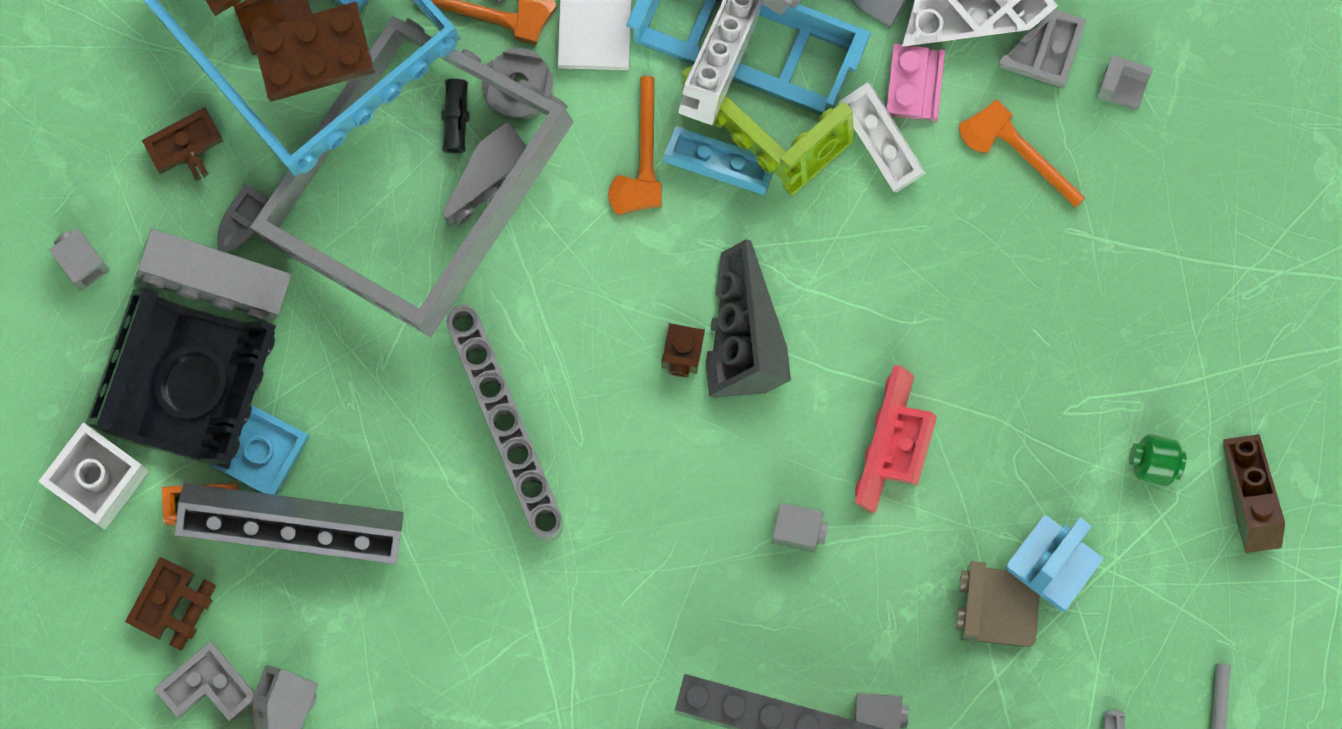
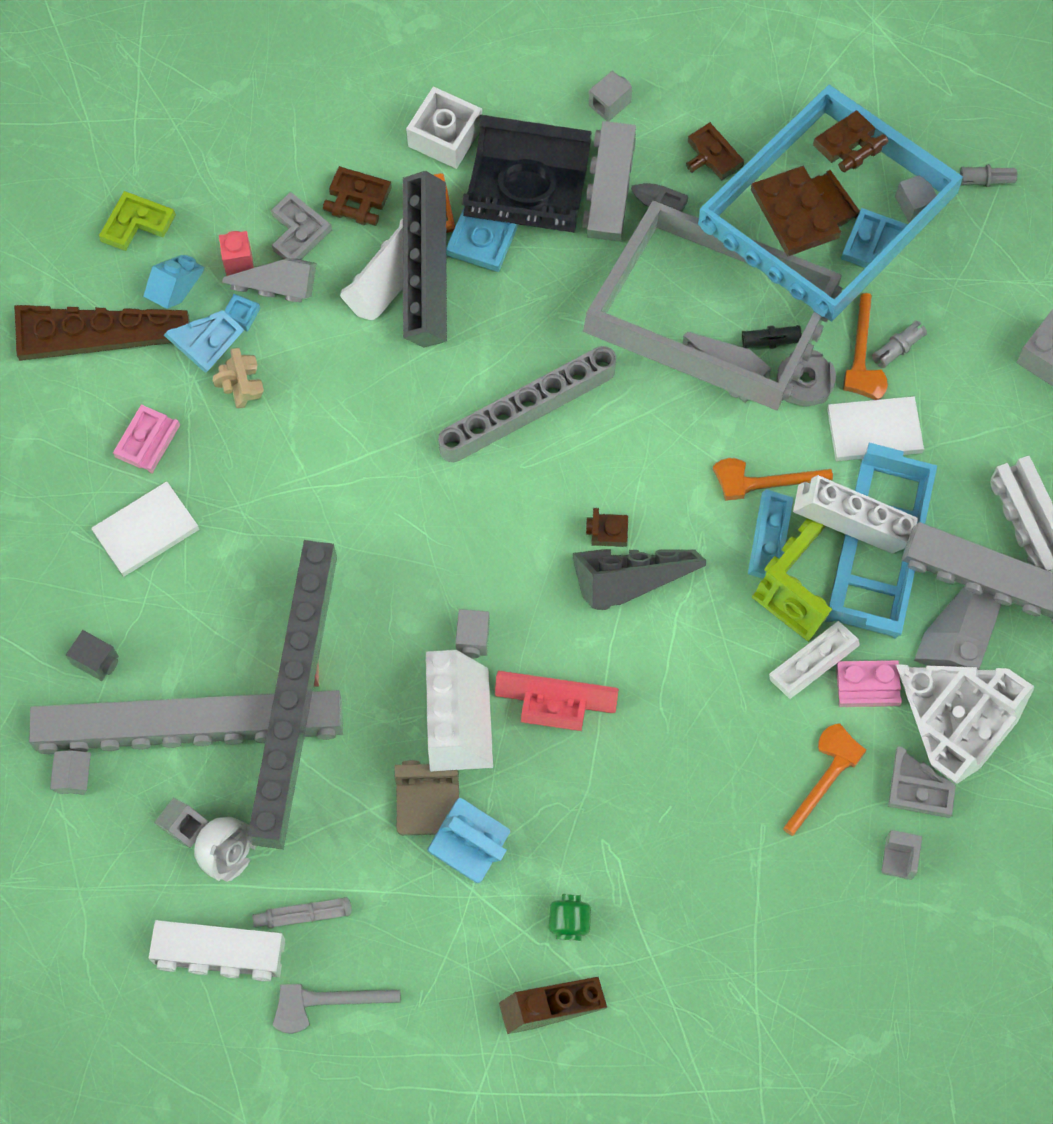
camera: 80 degrees right, 10 degrees down
none -> white piece [340,219,403,321]
none -> white slope [426,650,493,771]

